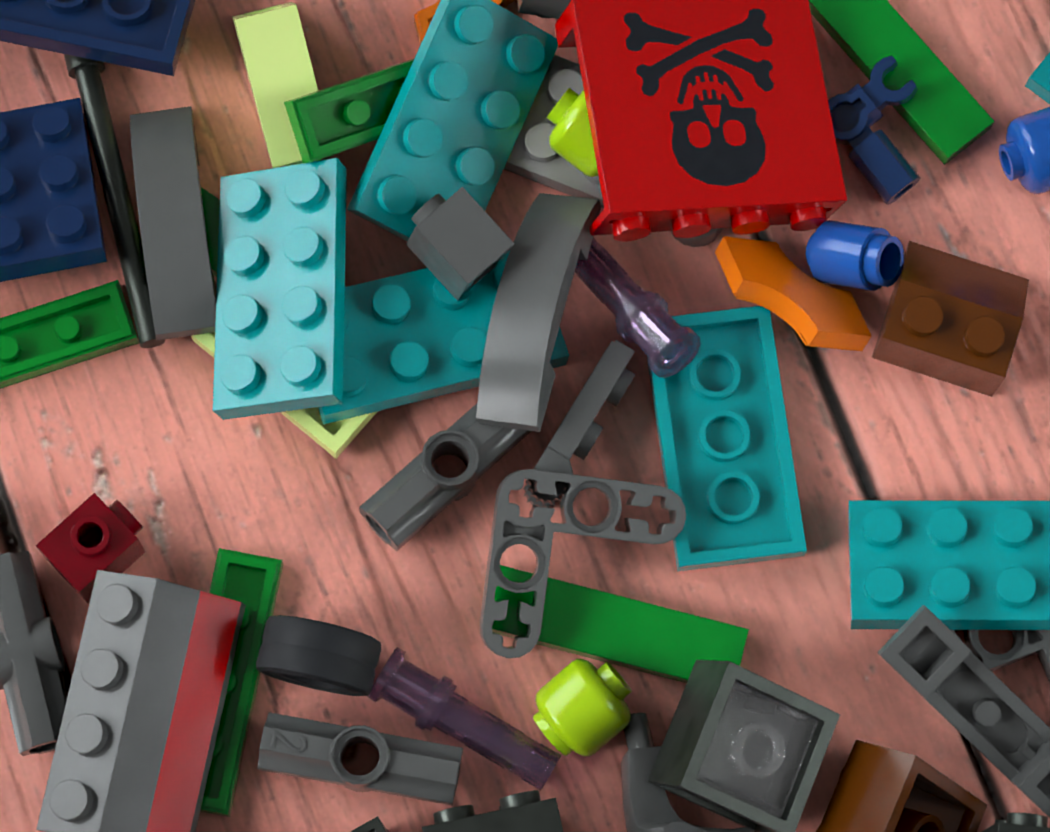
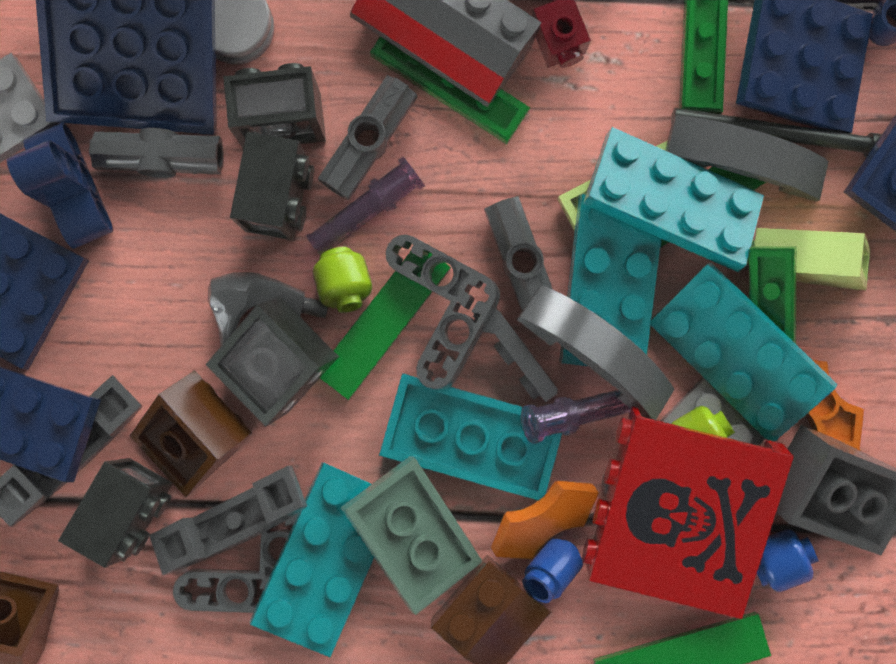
camera: 115 degrees right, 10 degrees up
black tyre [256,615,381,696] -> none
dark grey brick [406,187,515,301] -> none
dark blue bar [828,55,920,204] -> none
none -> sand green plate [341,456,483,615]

